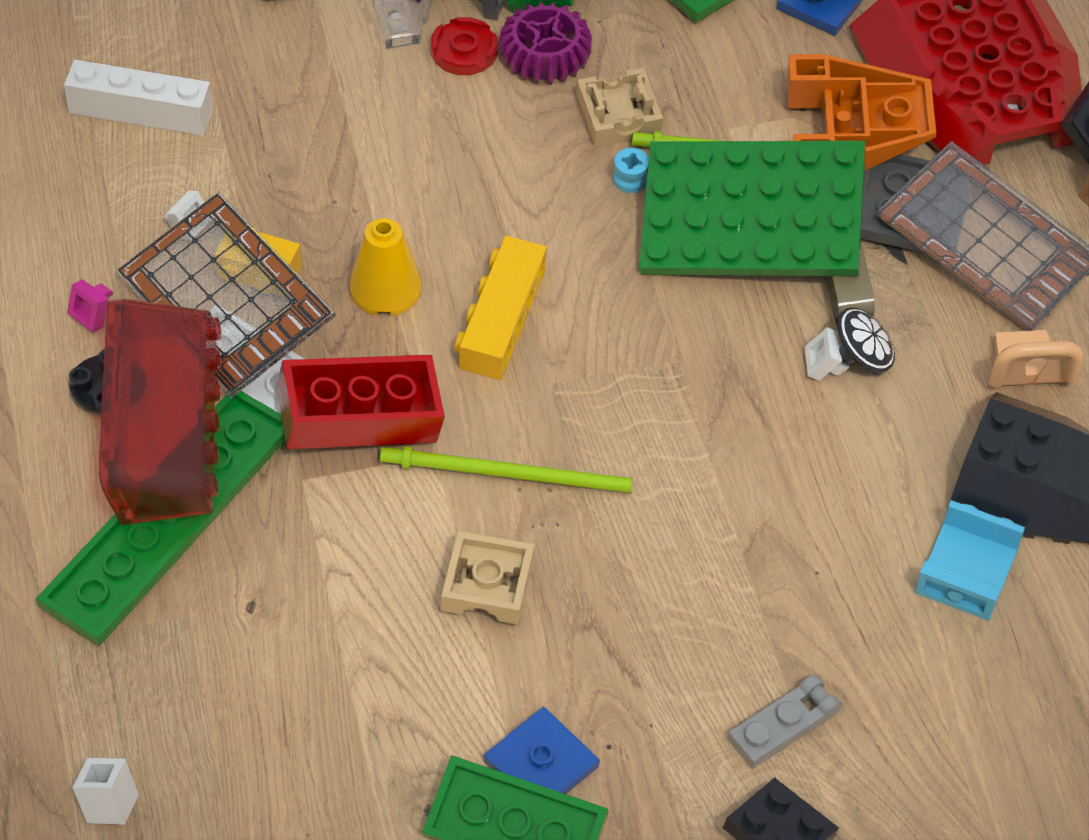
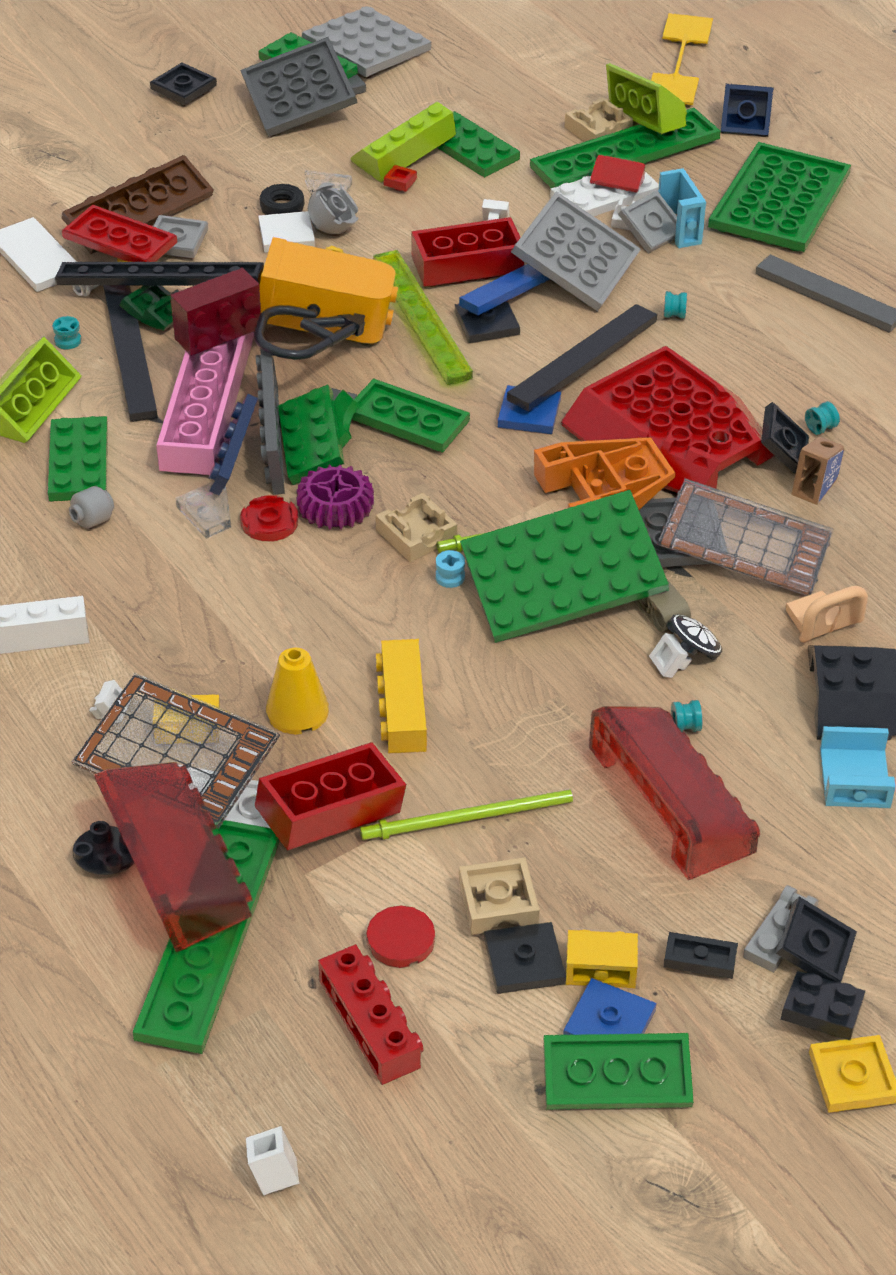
camera: 20 degrees left, 10 degrees down
dark pink tile [67,279,113,332] -> none
none -> red brick [318,944,424,1085]
none -> red tile [366,905,435,968]
none -> black plate [484,922,566,994]
none -> yellow brick [565,930,638,988]
none -> clear red windscreen [589,706,760,881]
none -> black plate [663,932,738,979]
none -> teal wheel [671,700,703,733]
none -> black plate [776,896,857,983]

